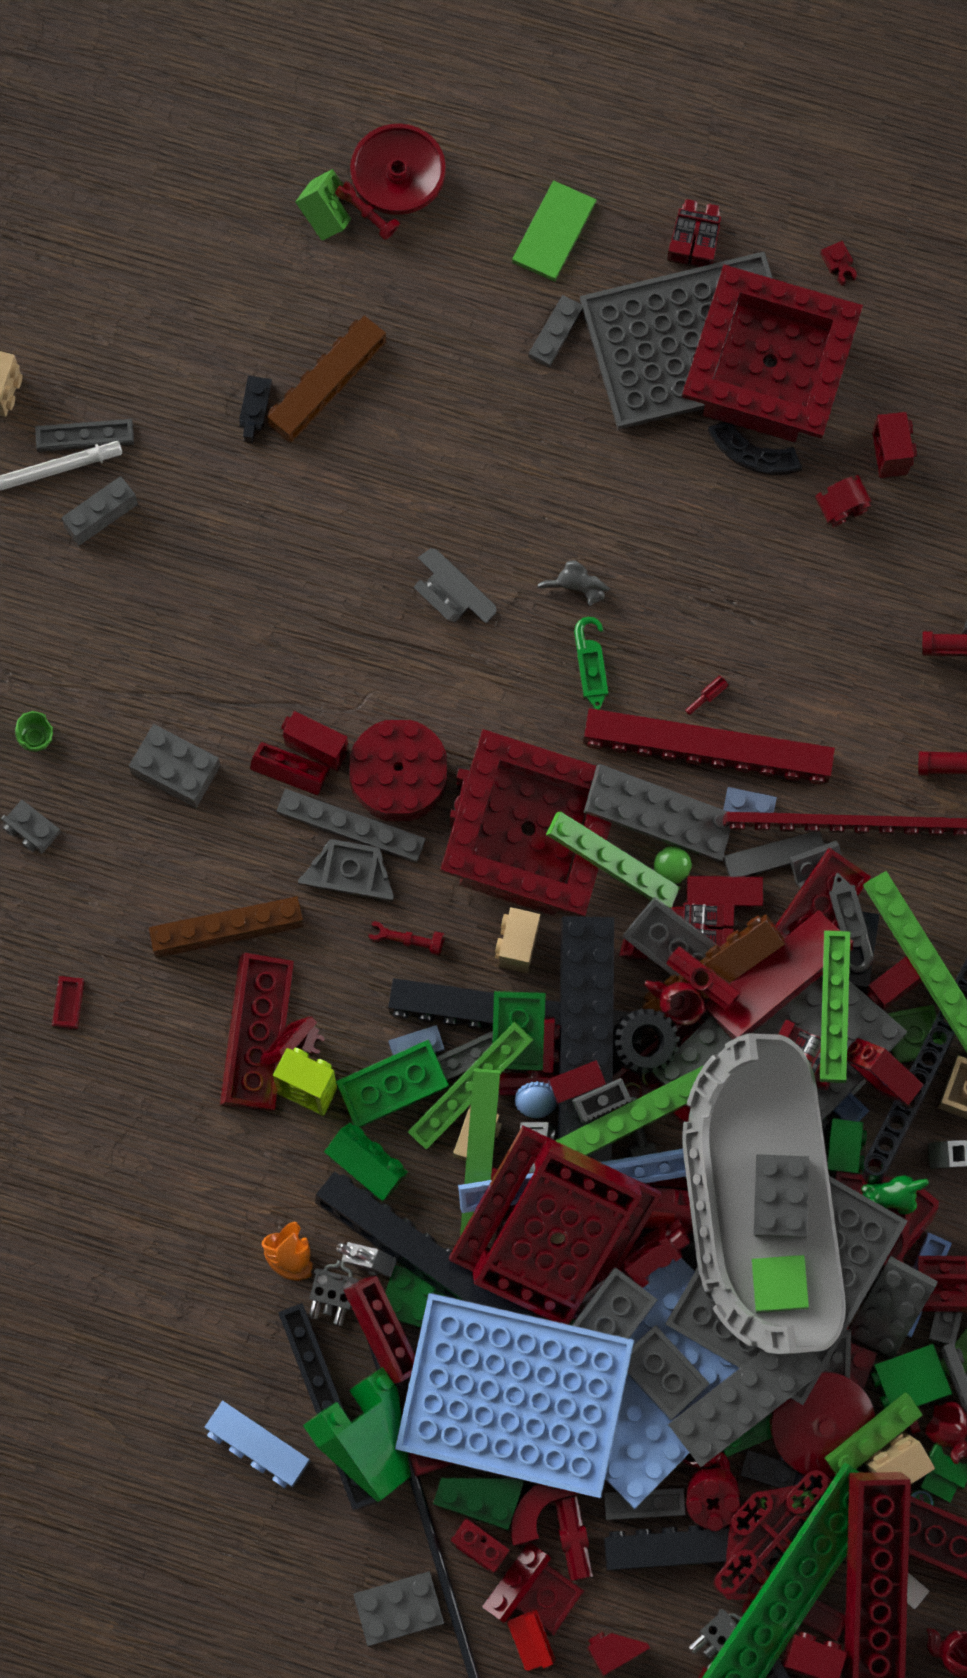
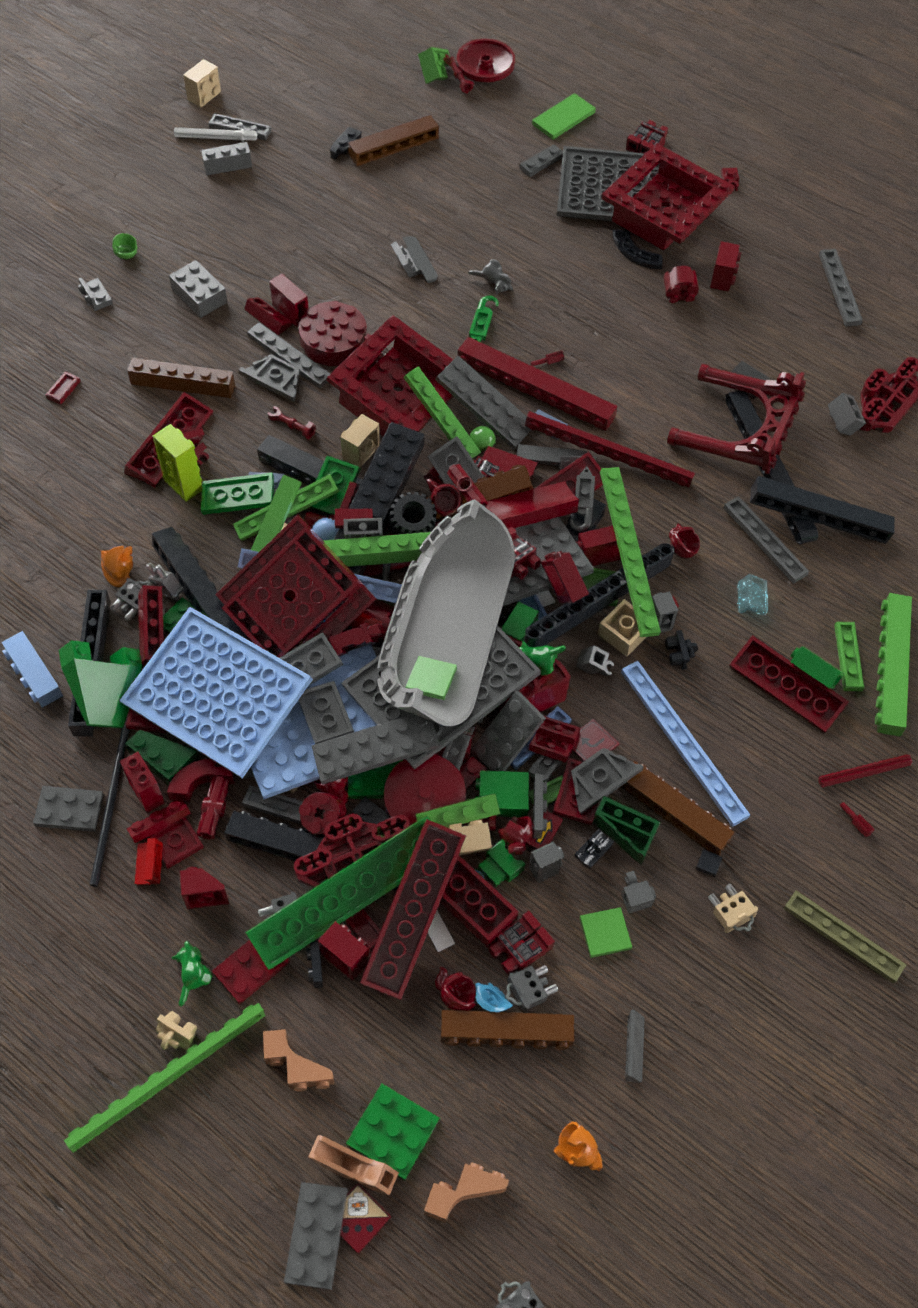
camera: 20 degrees right, 15 degrees down
green brick [324,1123,408,1201] -> none
dark grey brick [754,1154,809,1238] -> none
bright green plate [820,931,850,1083] -> none

